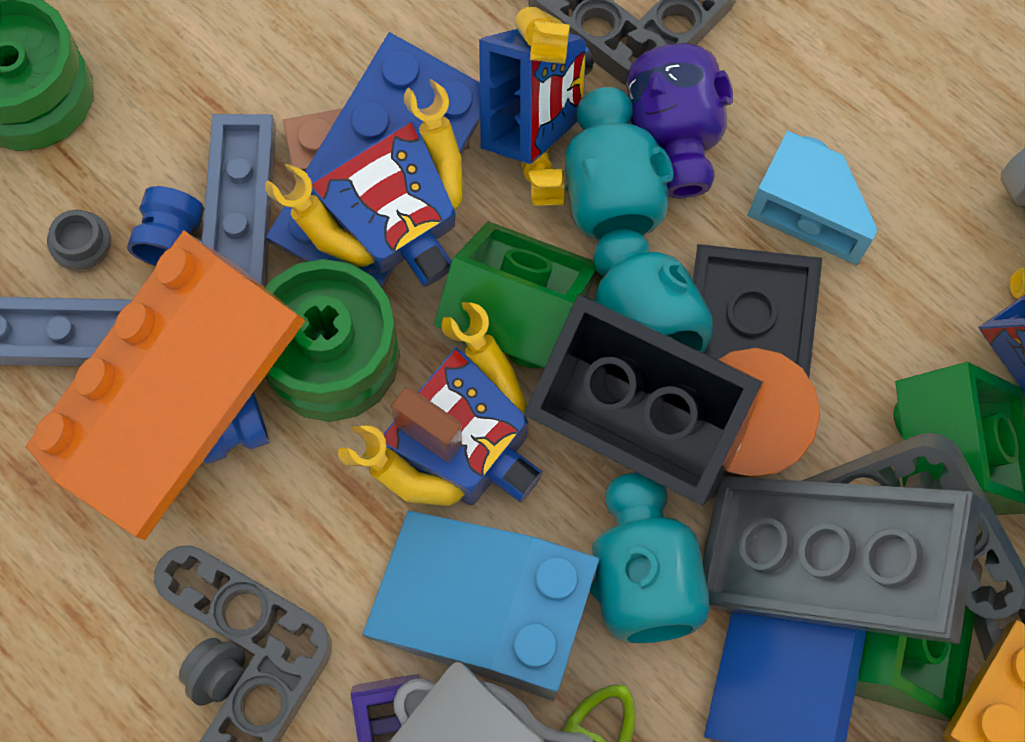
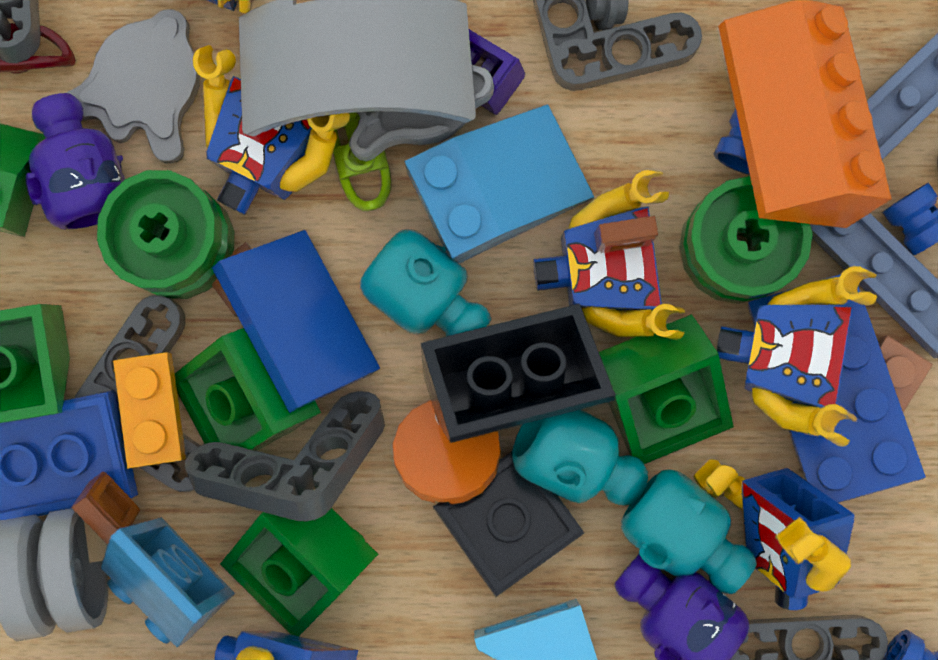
camera: 140 degrees right, 15 degrees up
flat silver tile [702,476,982,644] -> none

